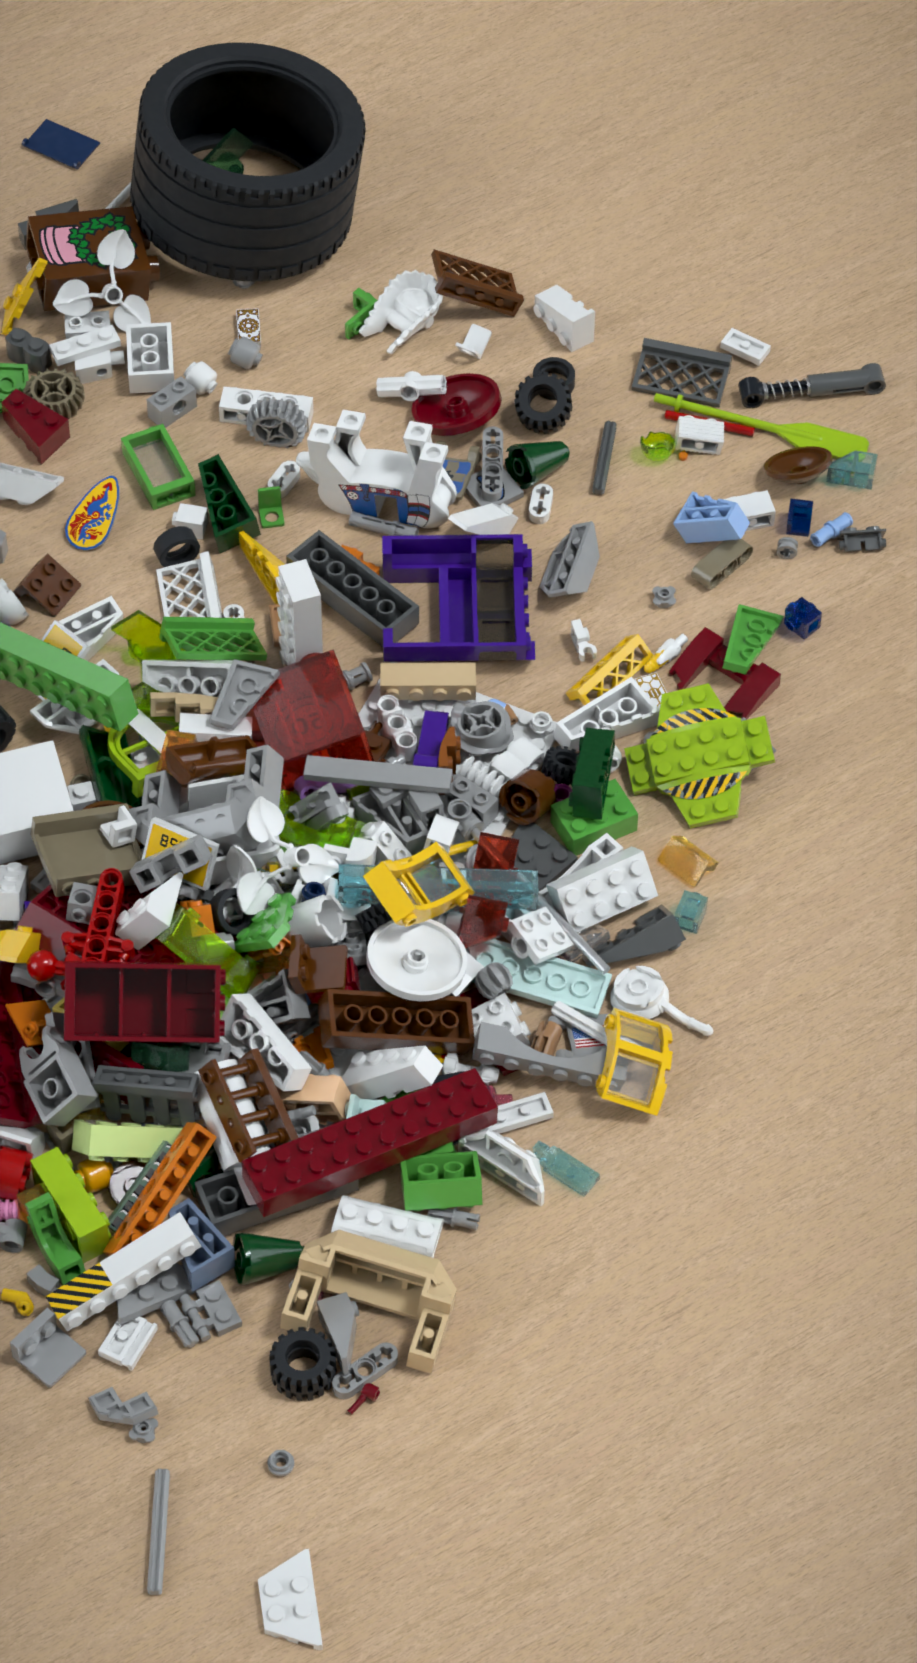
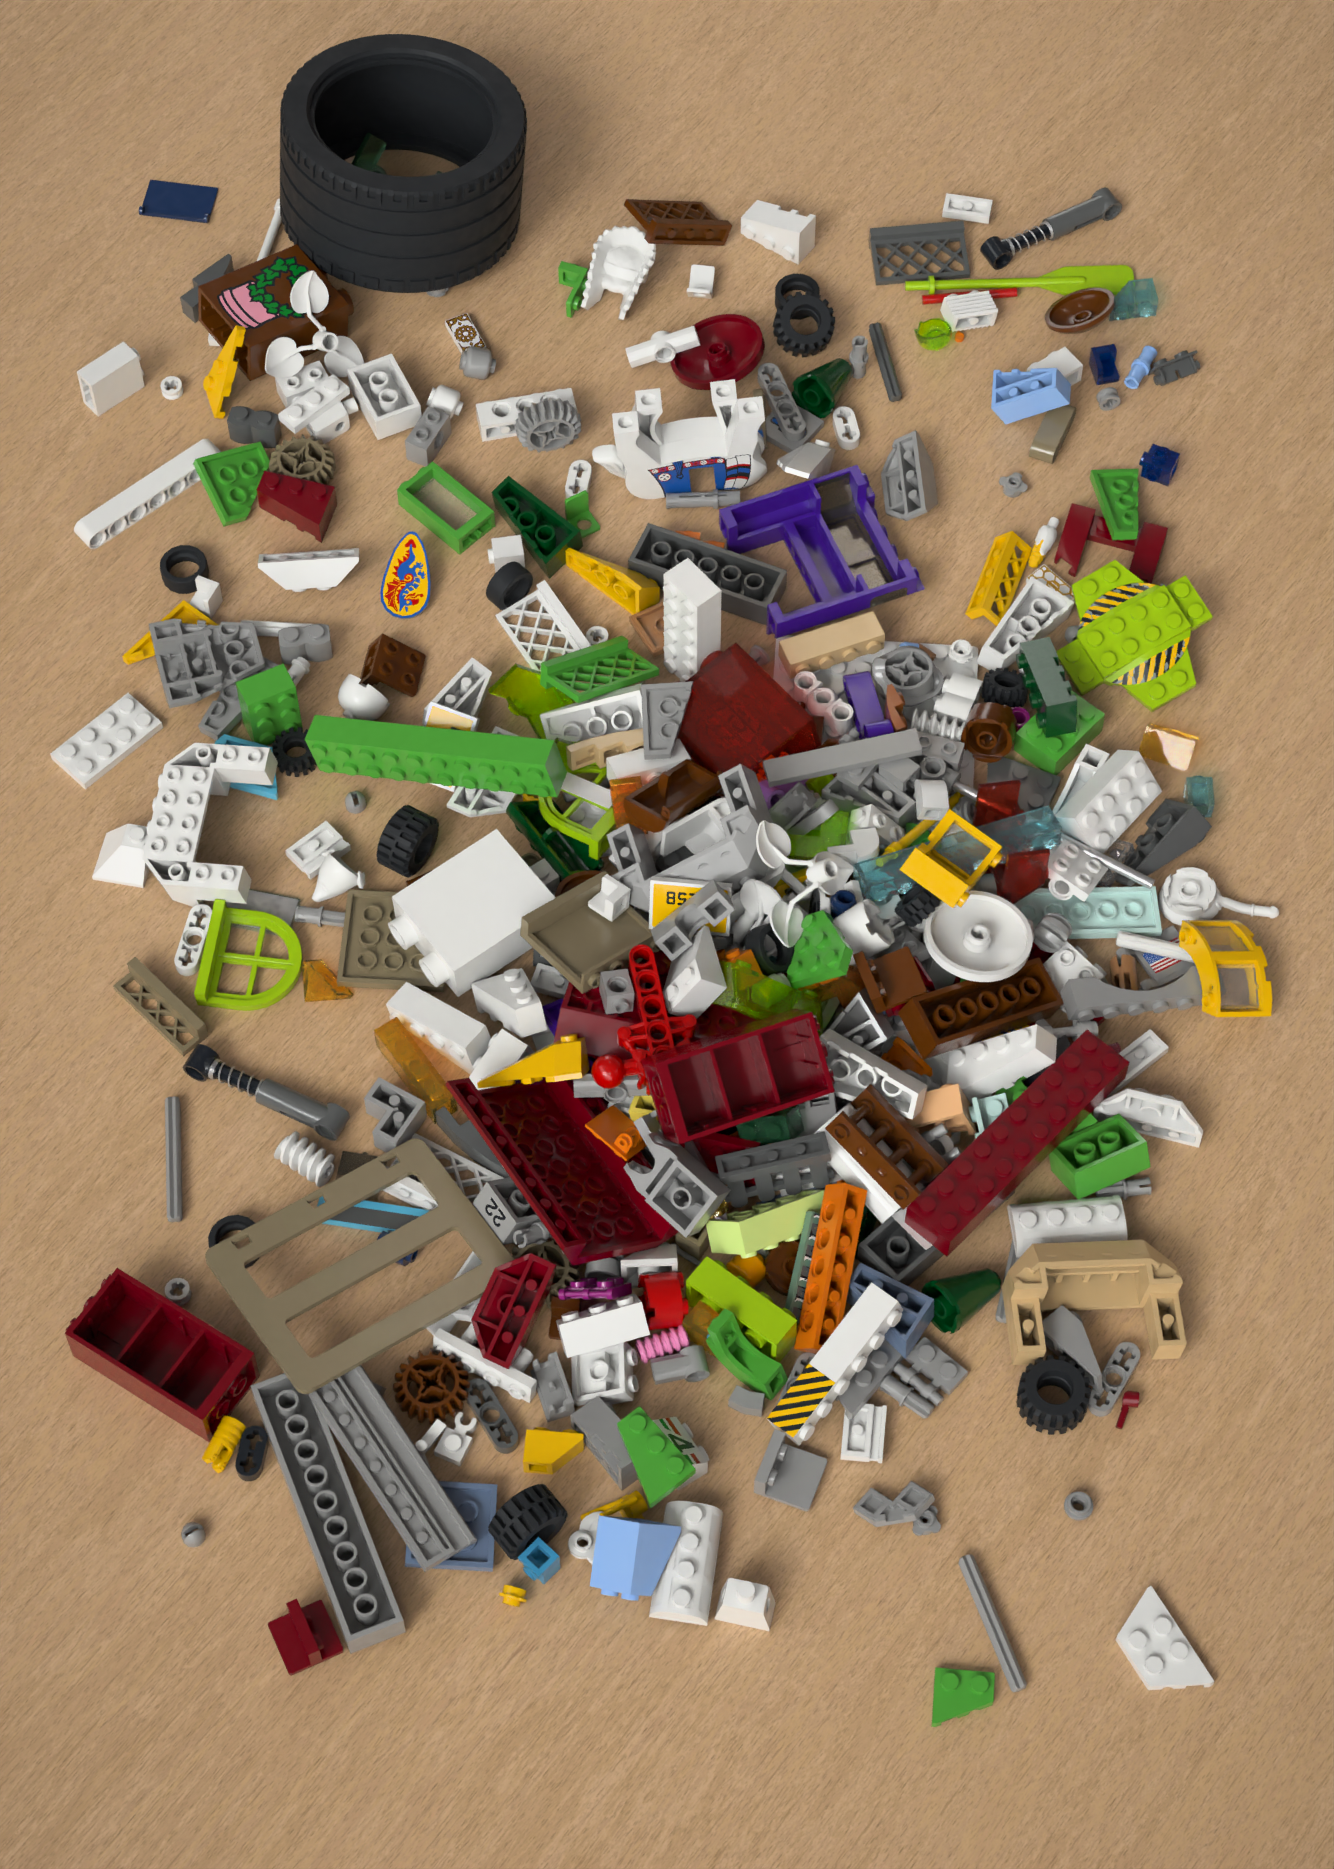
camera: 20 degrees left, 5 degrees up
yellow arm [1,1288,34,1316] -> none
clear light blue hinge [533,1141,600,1197] -> none
white plate [570,619,597,662] -> none
none -> light grey pin [849,336,869,379]
none -> bright green wing [931,1667,995,1727]

